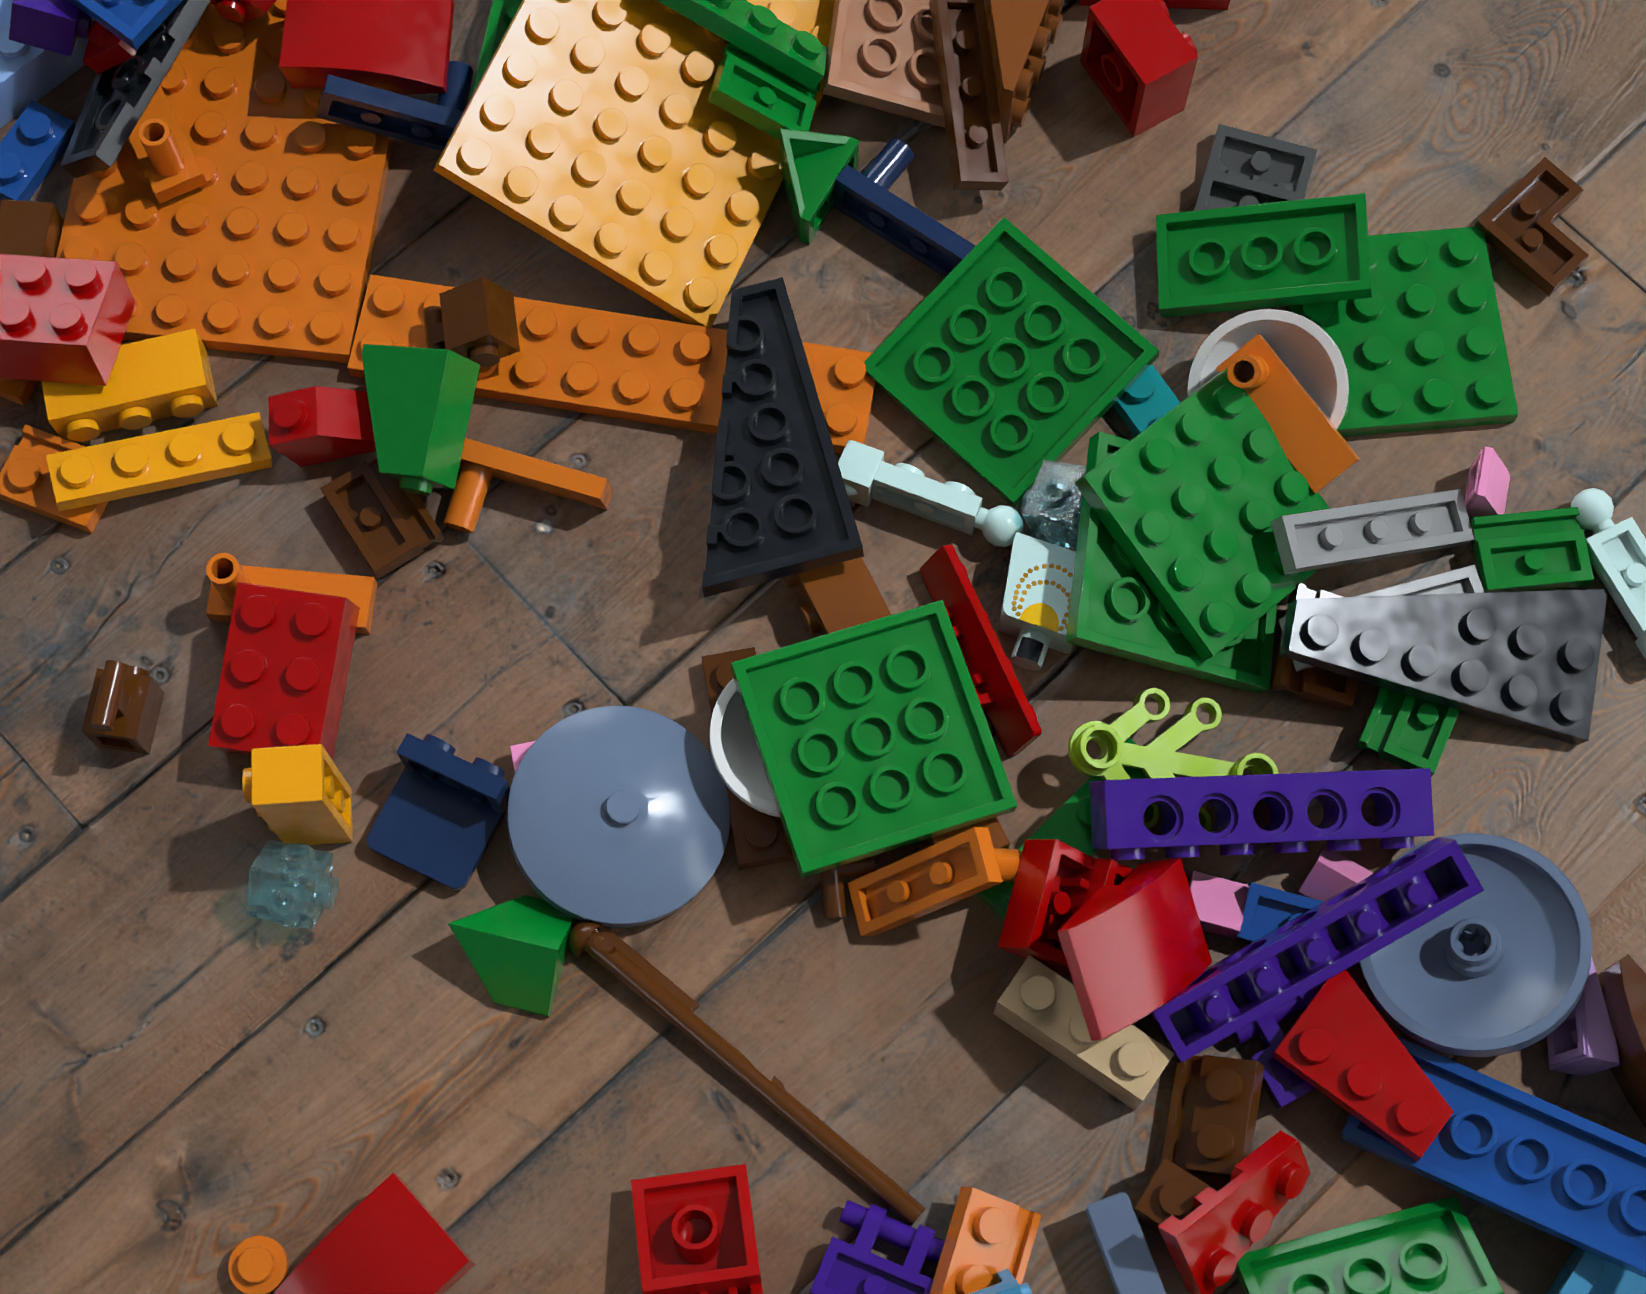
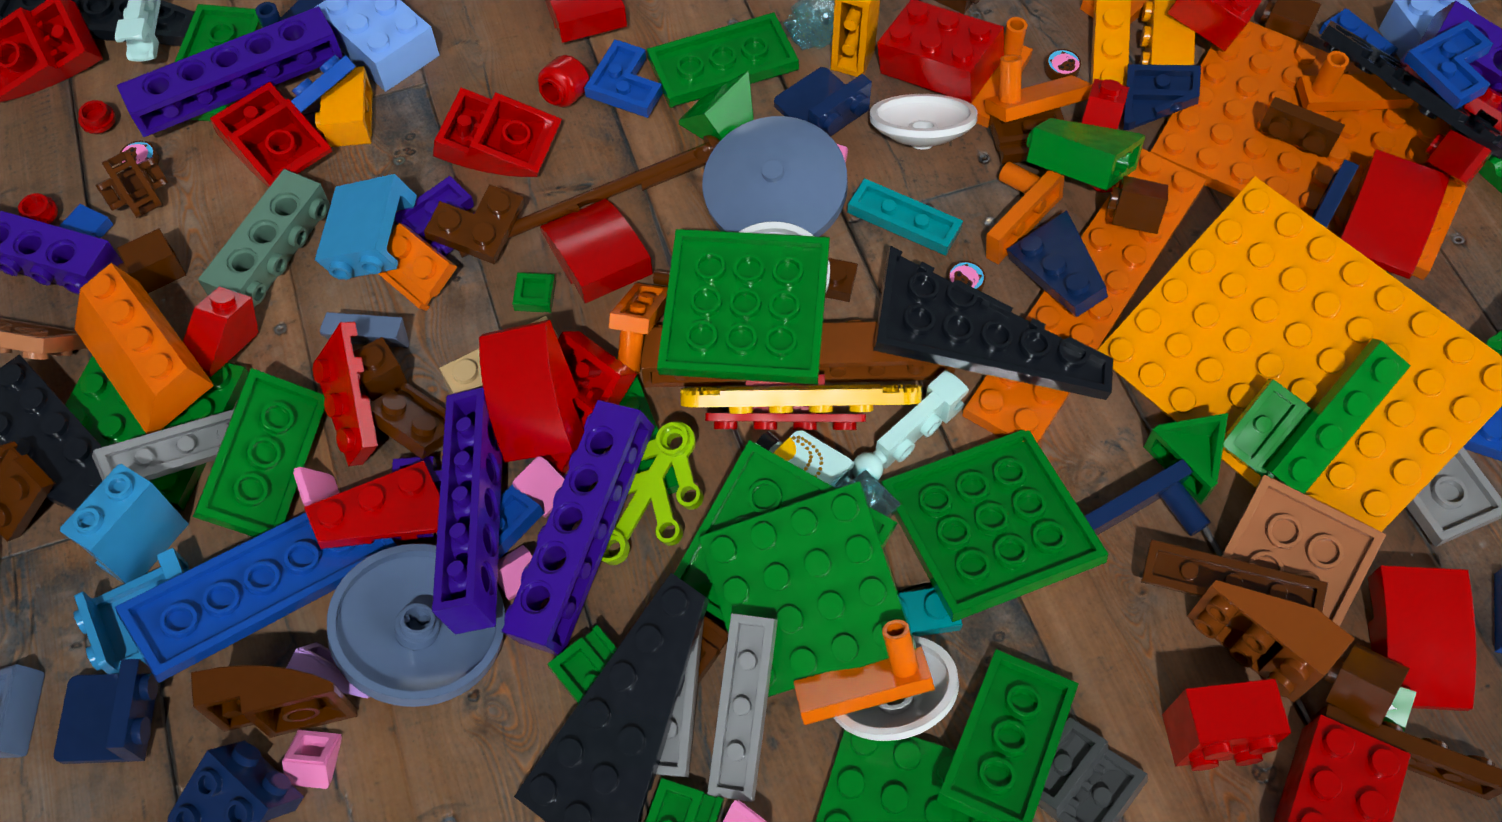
camera: 115 degrees right, 10 degrees down
none -> bright pink slope [293,467,339,506]
none -> reddish brown plate [424,184,524,264]
none -> green tile [512,272,556,313]
none -> red head [537,55,589,108]
none -> red slope [540,199,653,304]
none -> blue plate [584,39,663,118]
none -> green plate [647,12,799,108]
none -> yellow plate [680,384,922,414]
none -> teal plate [847,178,963,256]
none -> white dish [870,94,978,149]
none -> tile [947,261,986,292]
none -> orange piece [985,55,1093,123]
none -> dark blue wing [1007,210,1108,317]
none -> tile [1045,49,1081,80]
none -> dark blue wing [1123,64,1201,131]
none -> reddish brown plate [1259,97,1345,158]

